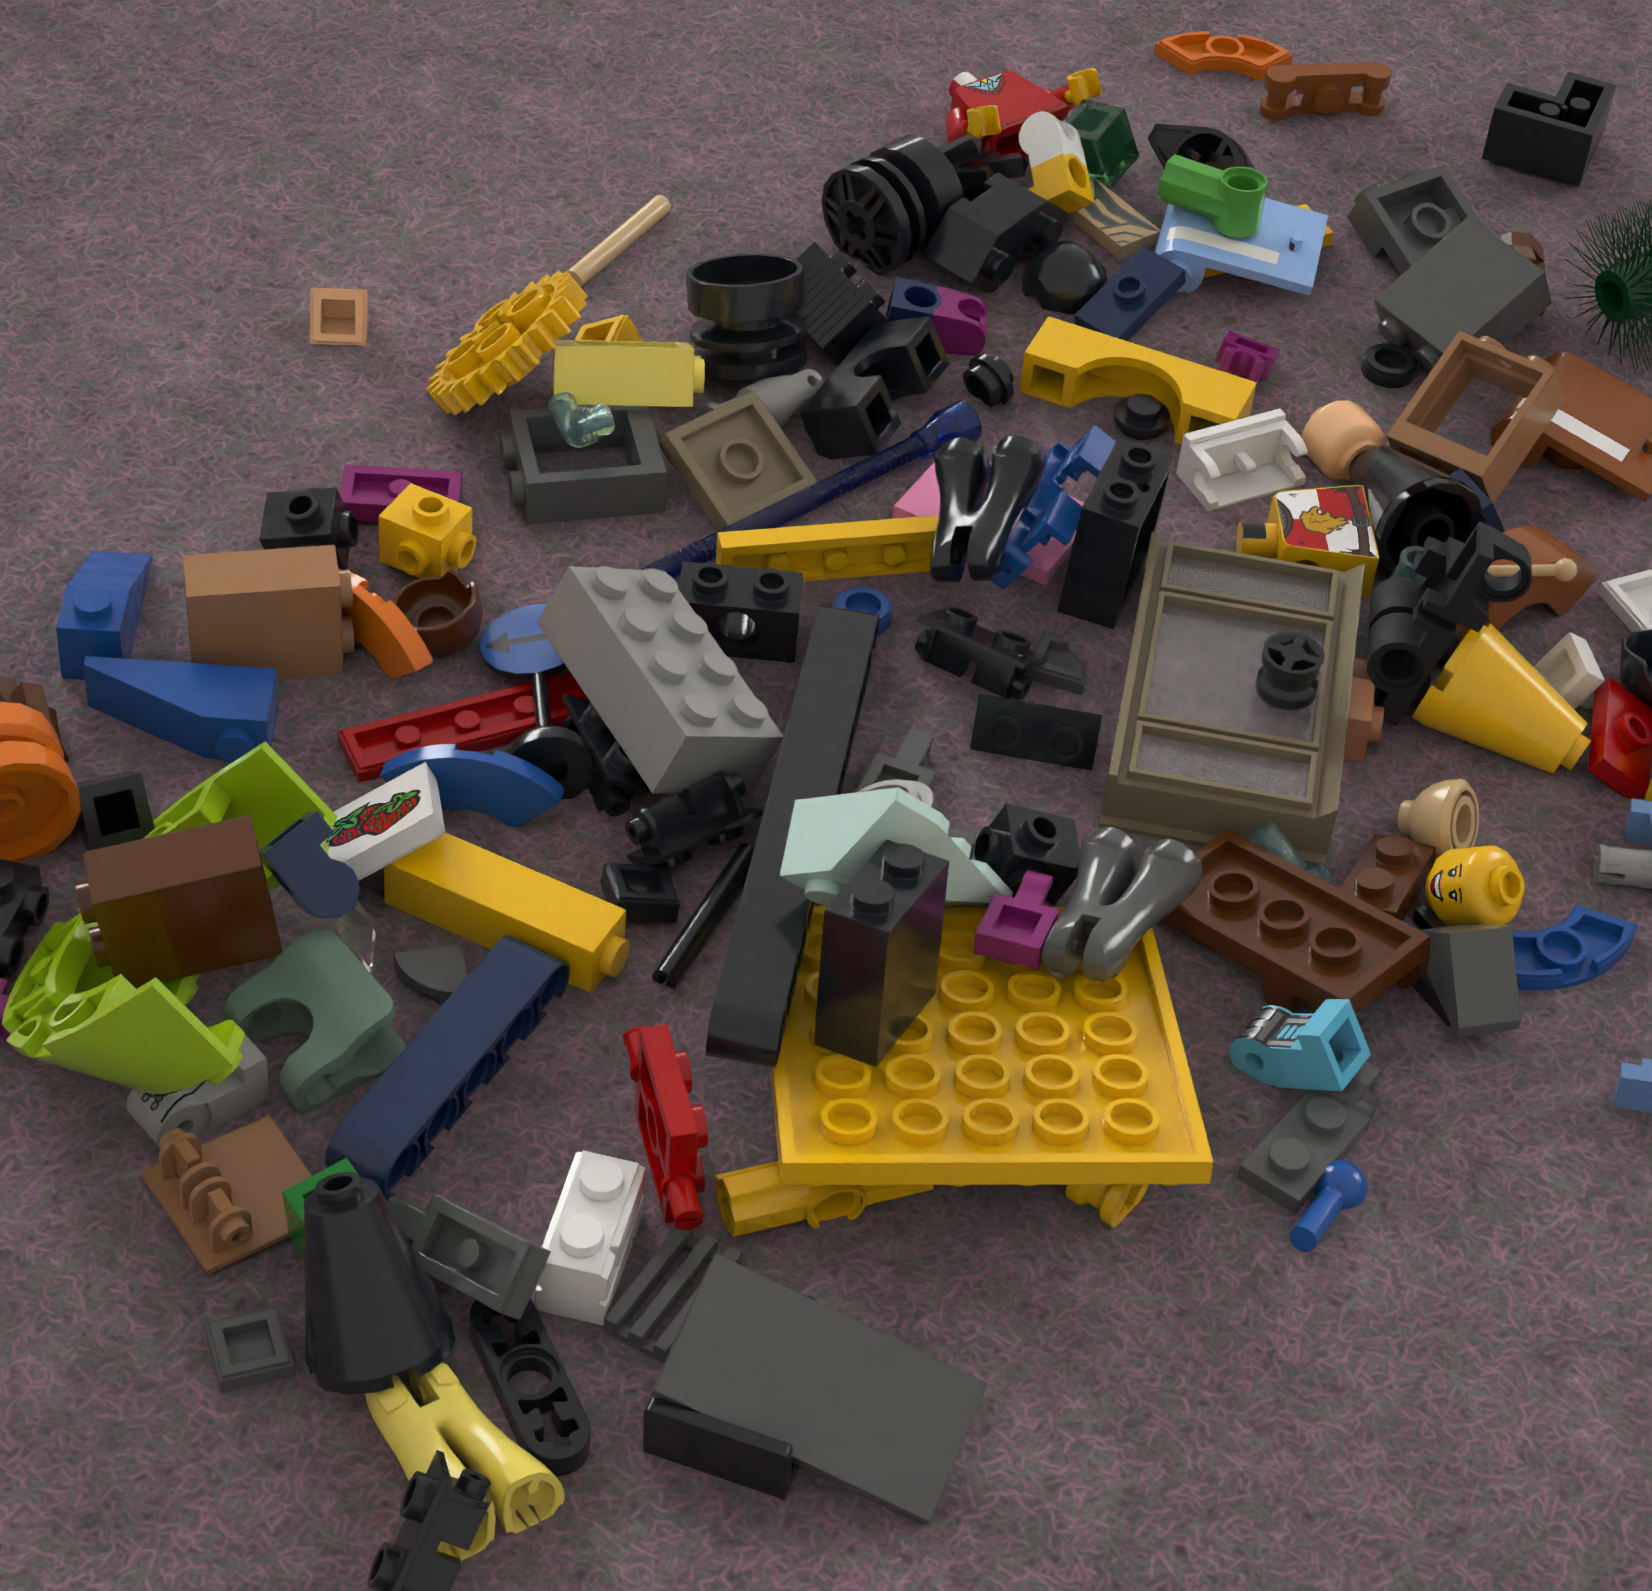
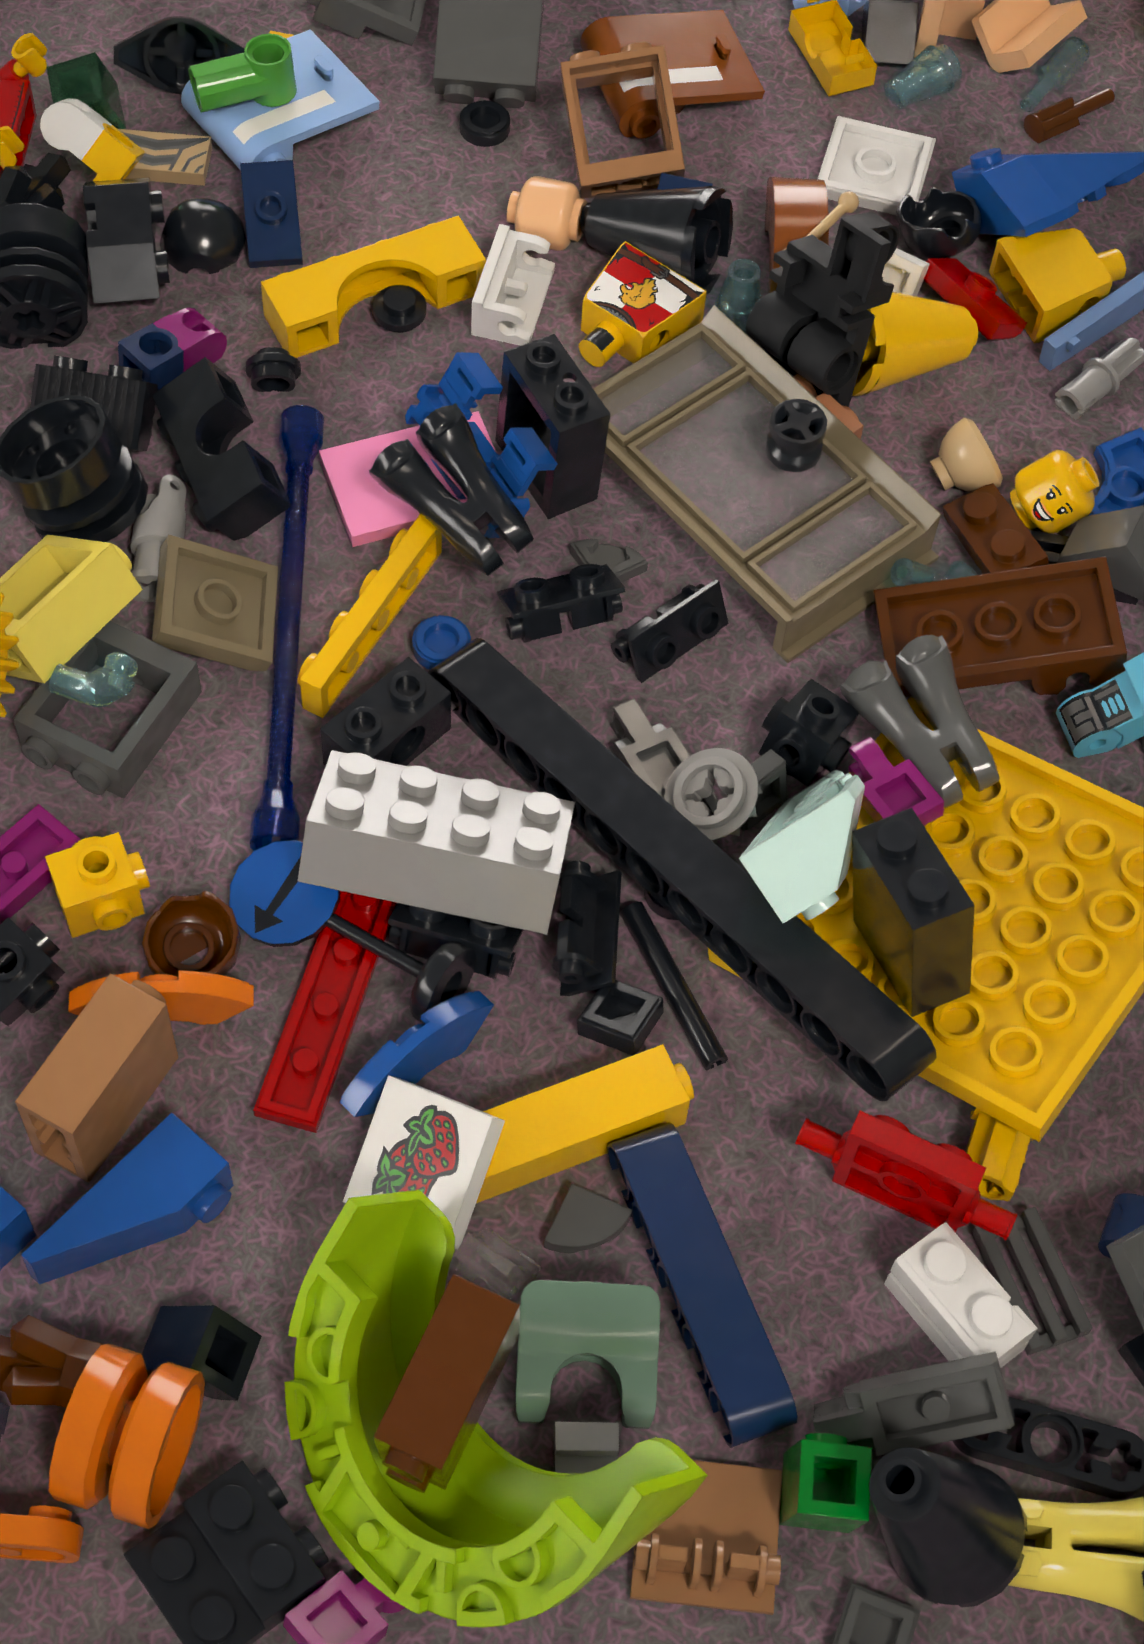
camera: 50 degrees left, 15 degrees up
dark blue leg [259,811,360,919] -> none
magenta plate [1215,331,1280,383] -> none

